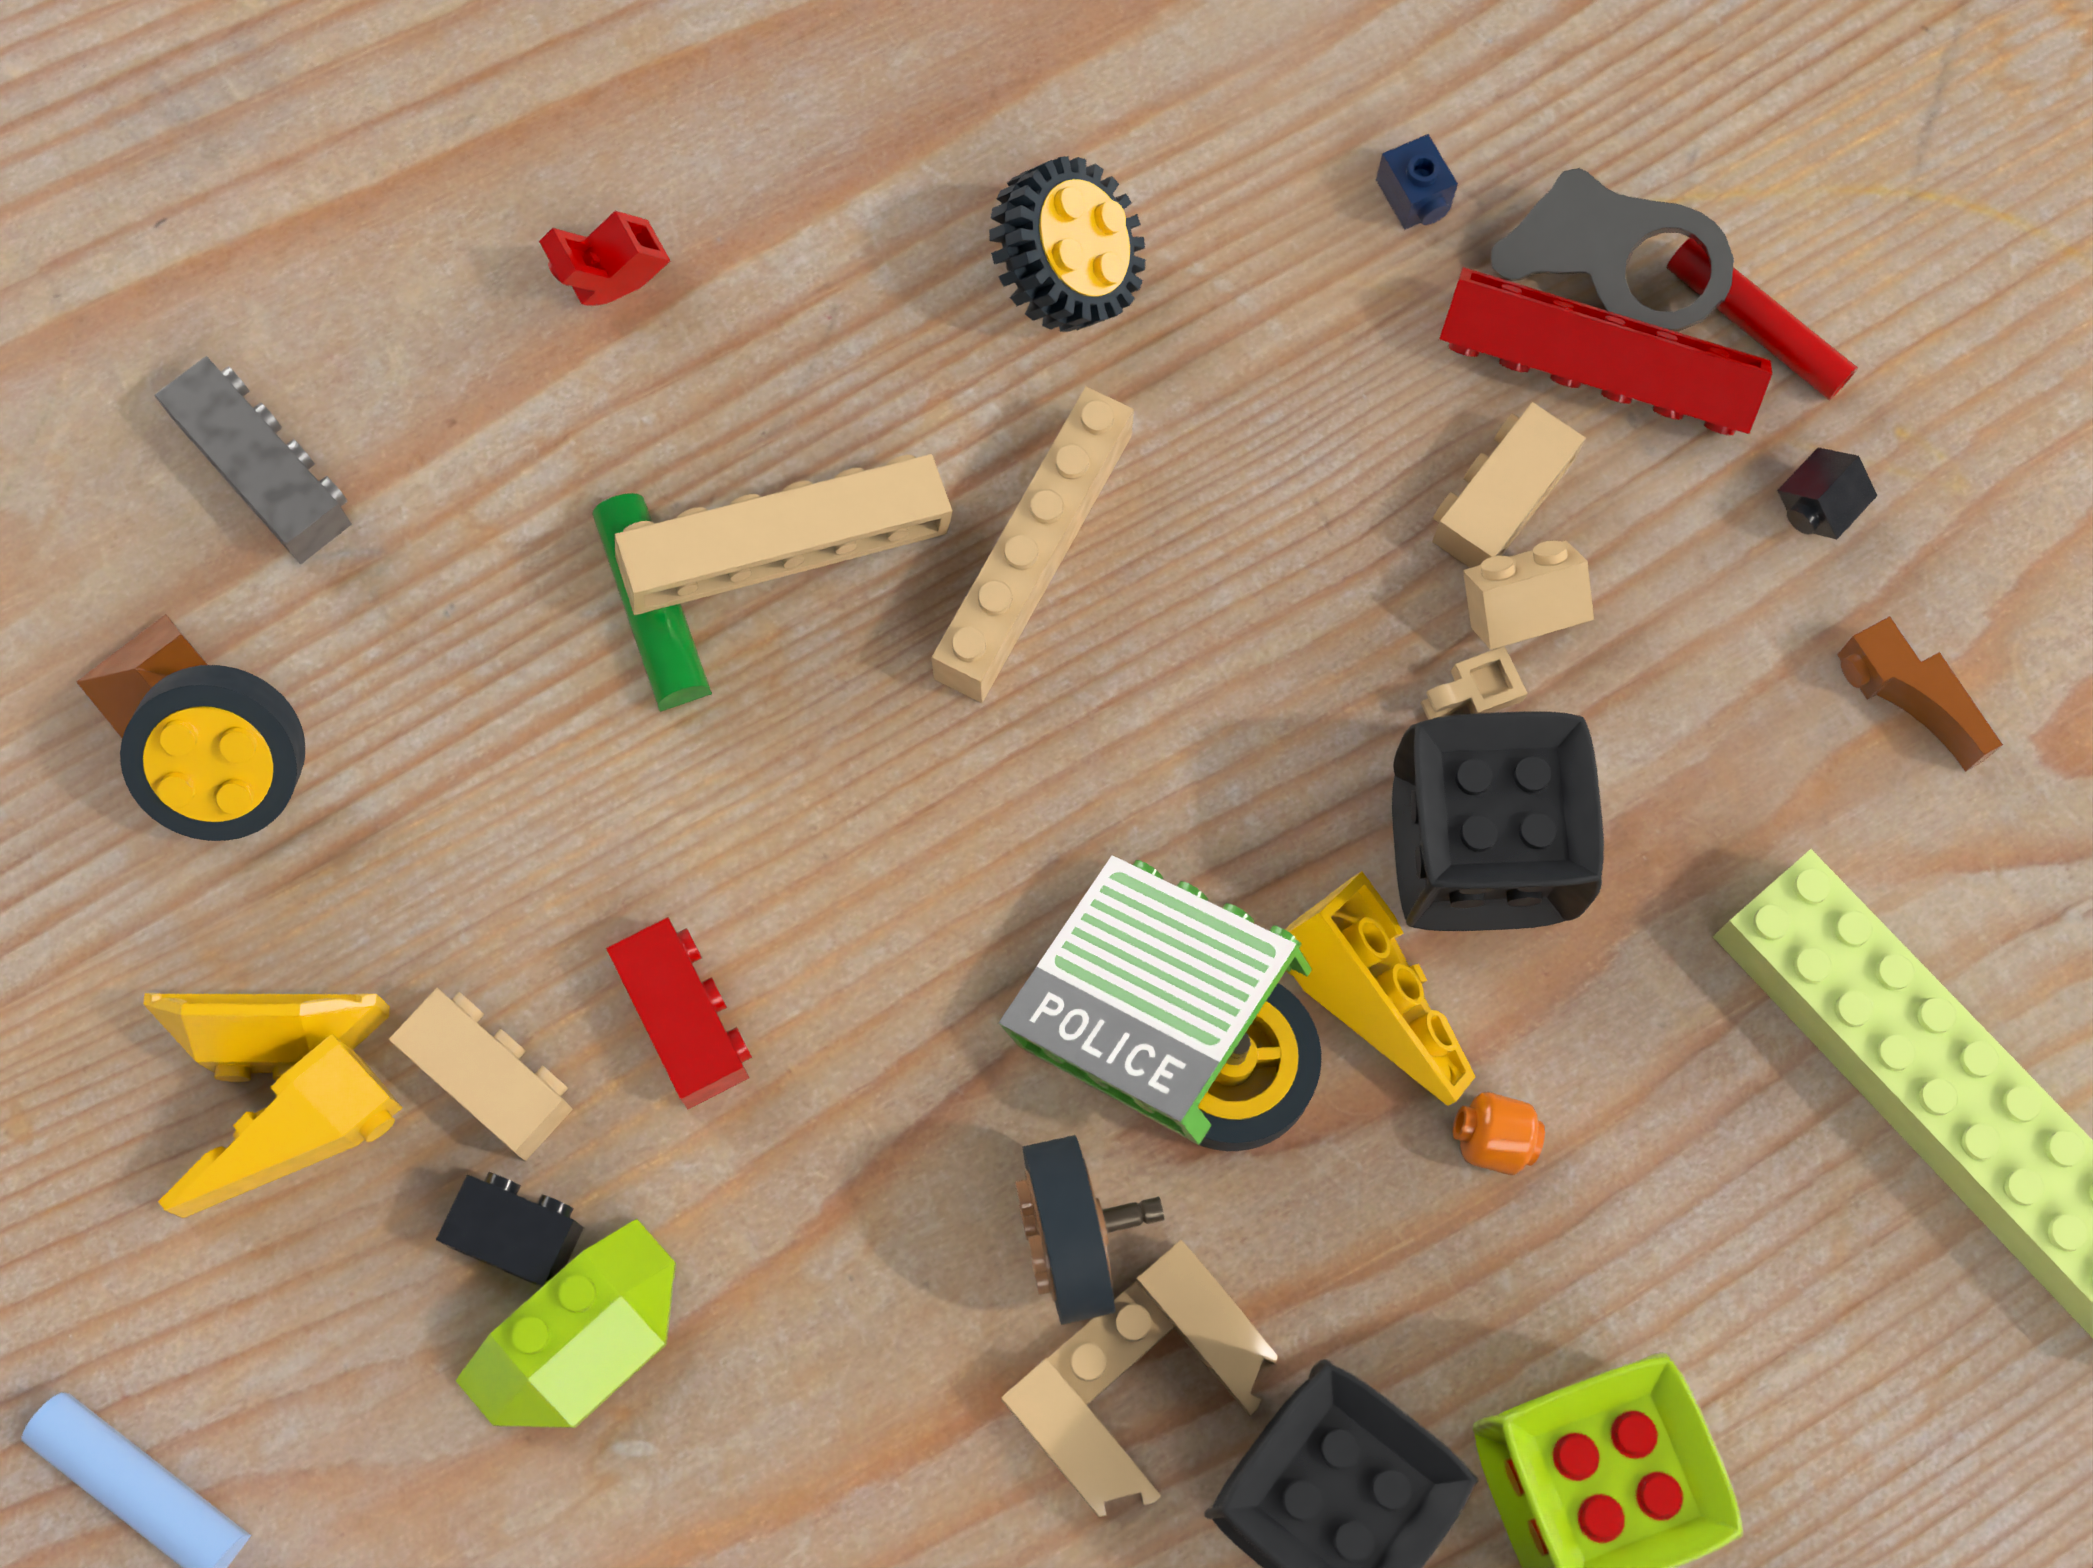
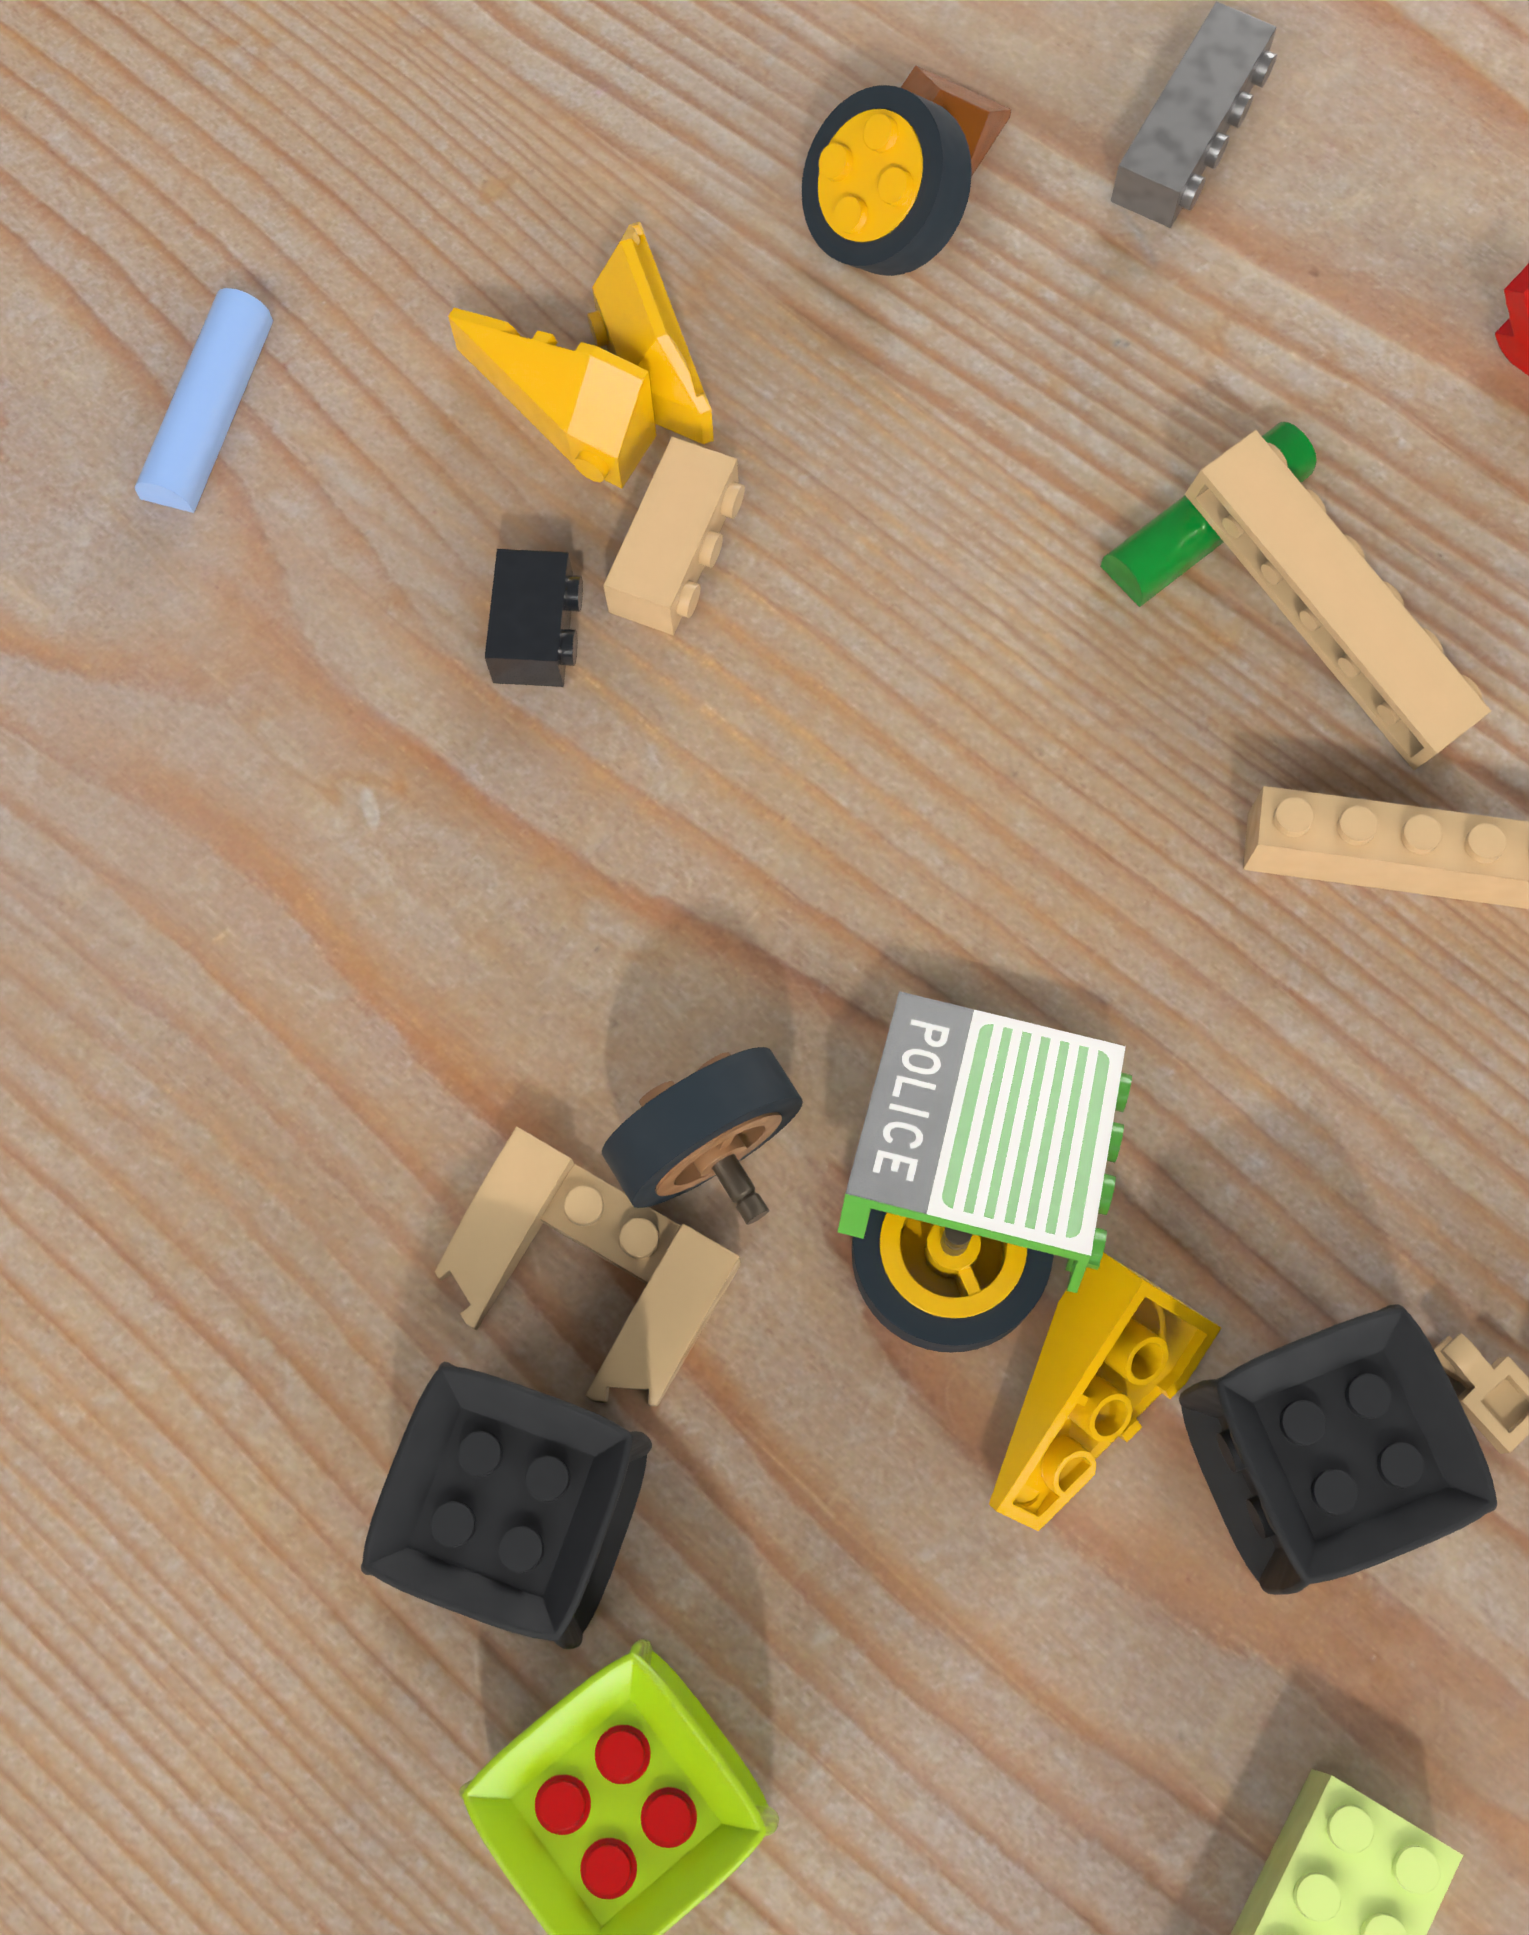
camera: 75 degrees right, 0 degrees up
lime wedge [455,1219,676,1428] -> none
red brick [606,917,752,1110] -> none
orange head [1453,1092,1545,1175] -> none

